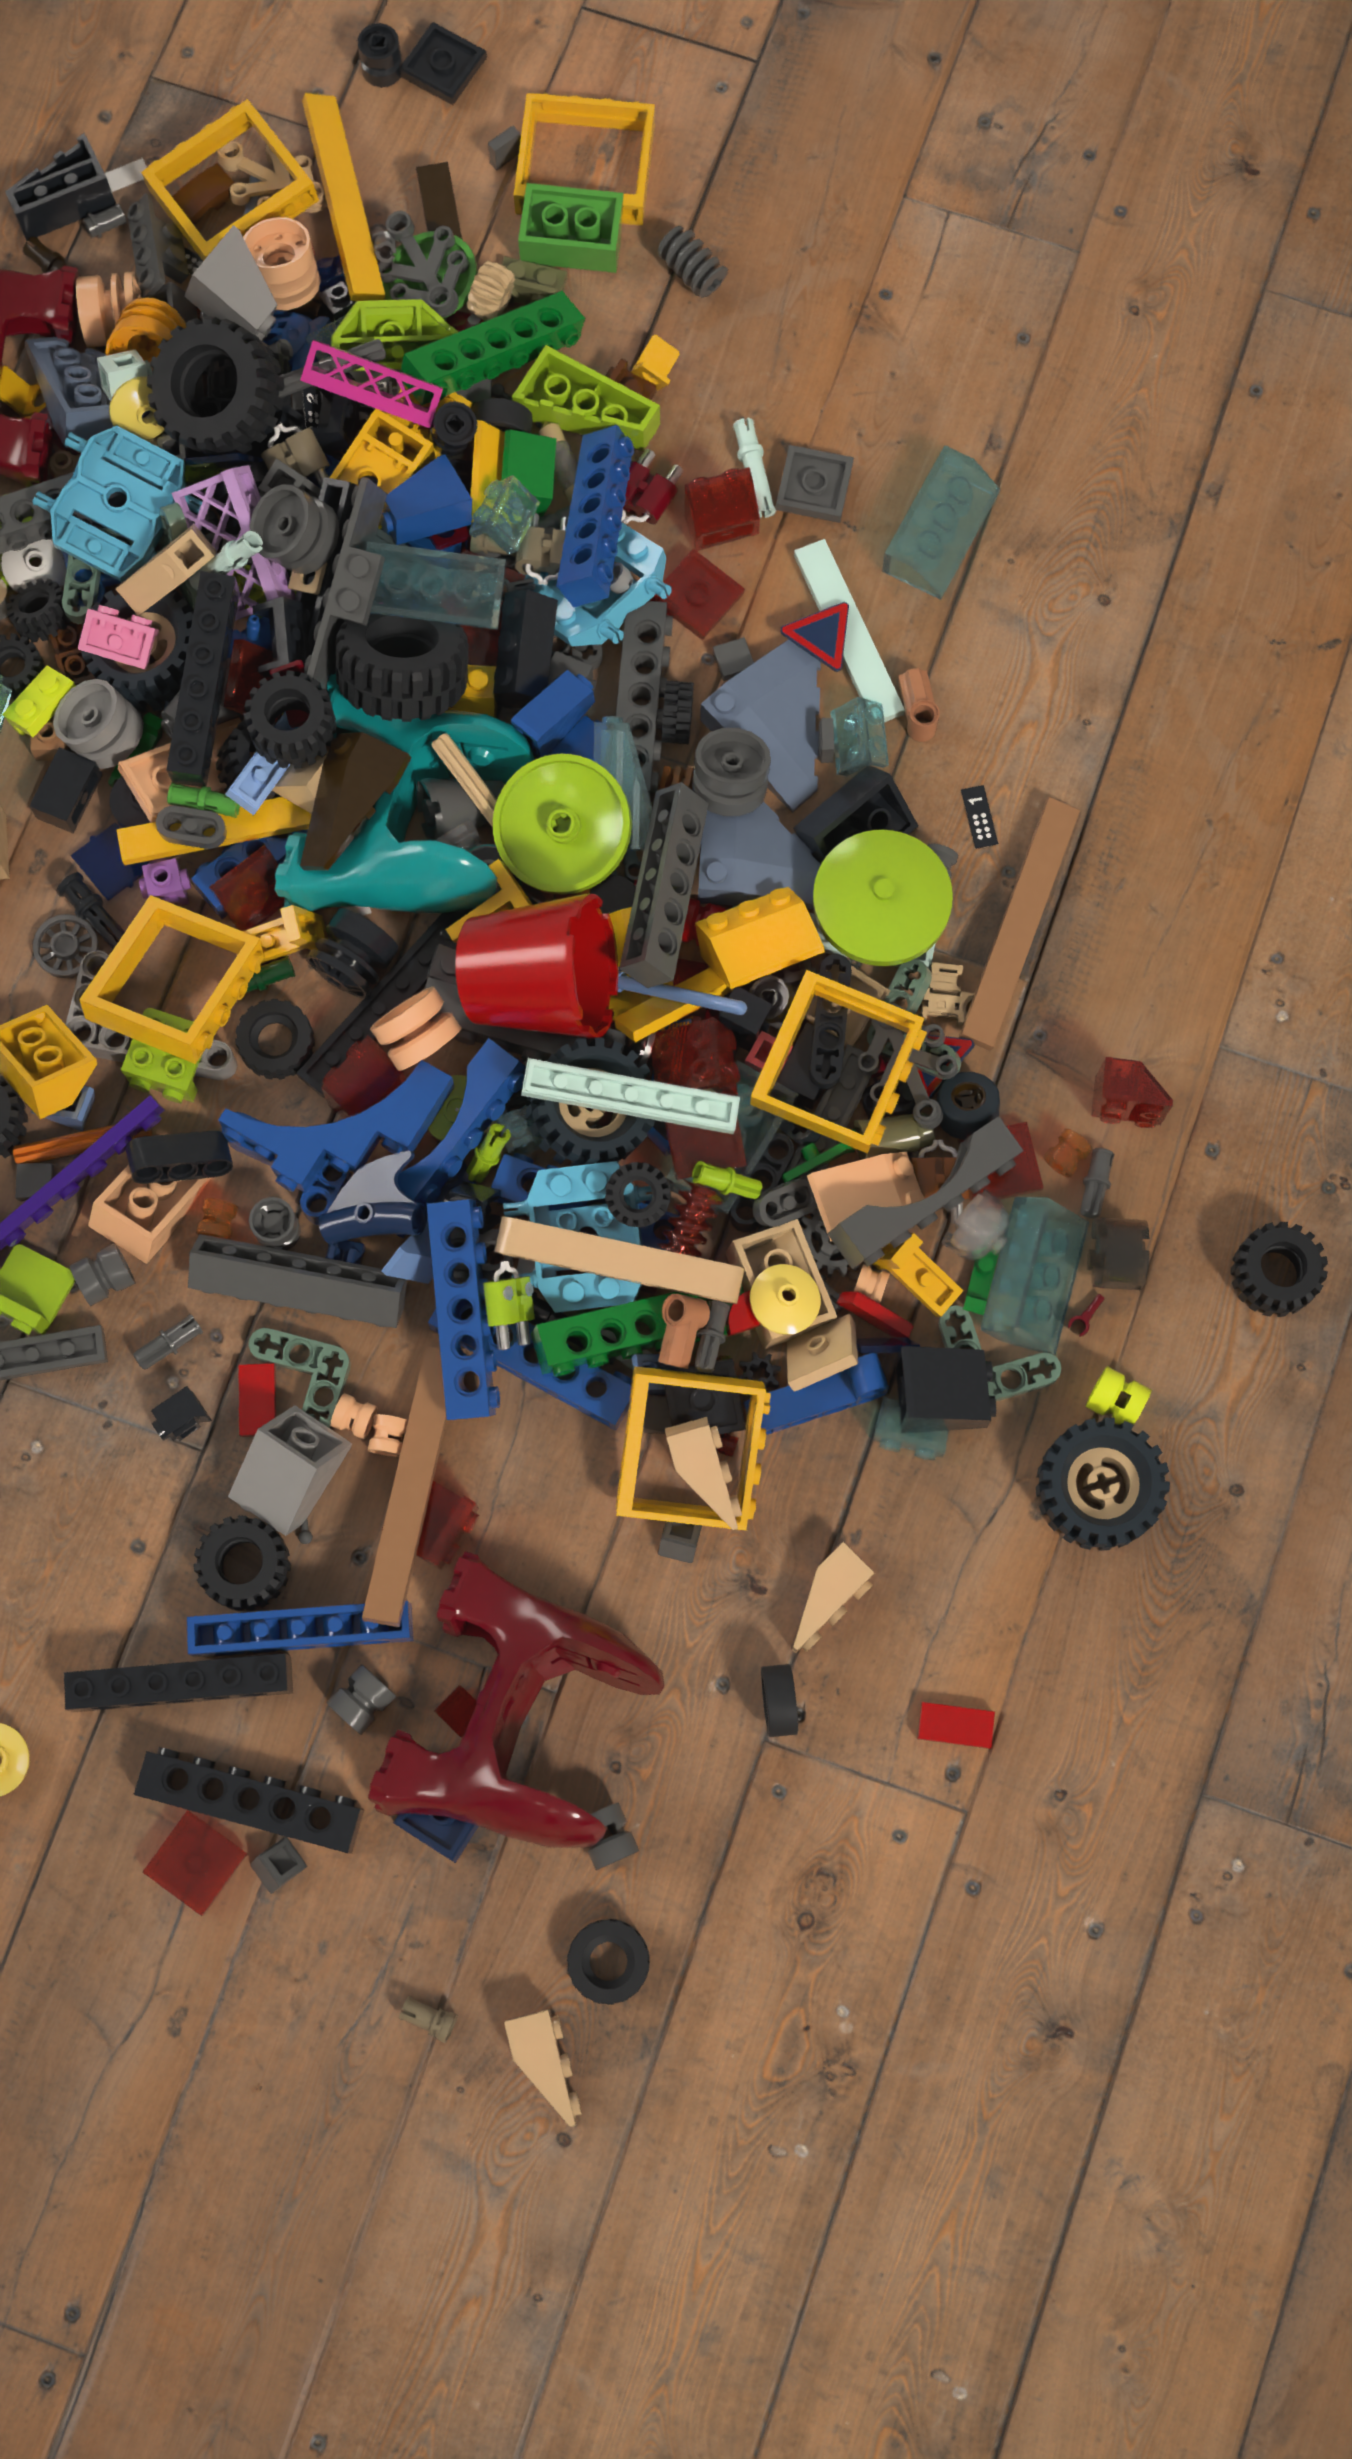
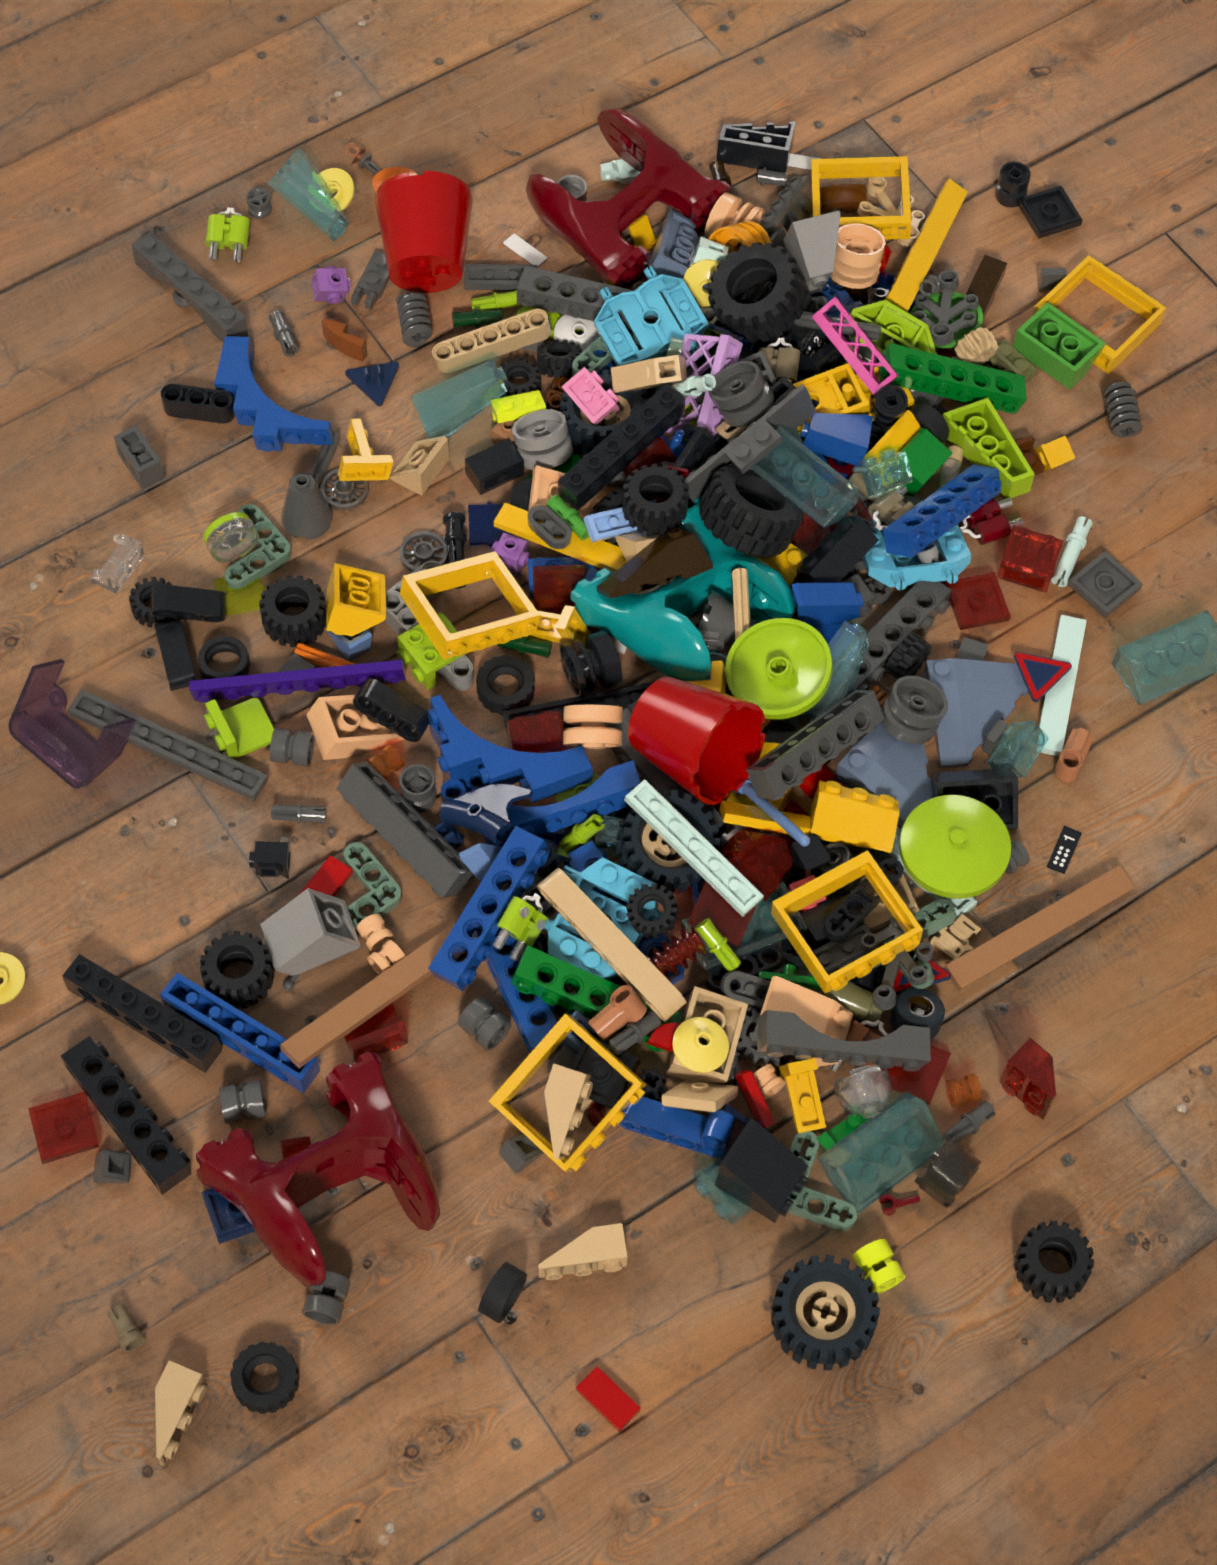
camera: 35 degrees right, 15 degrees down
none -> dark grey wheel [458,997,512,1051]

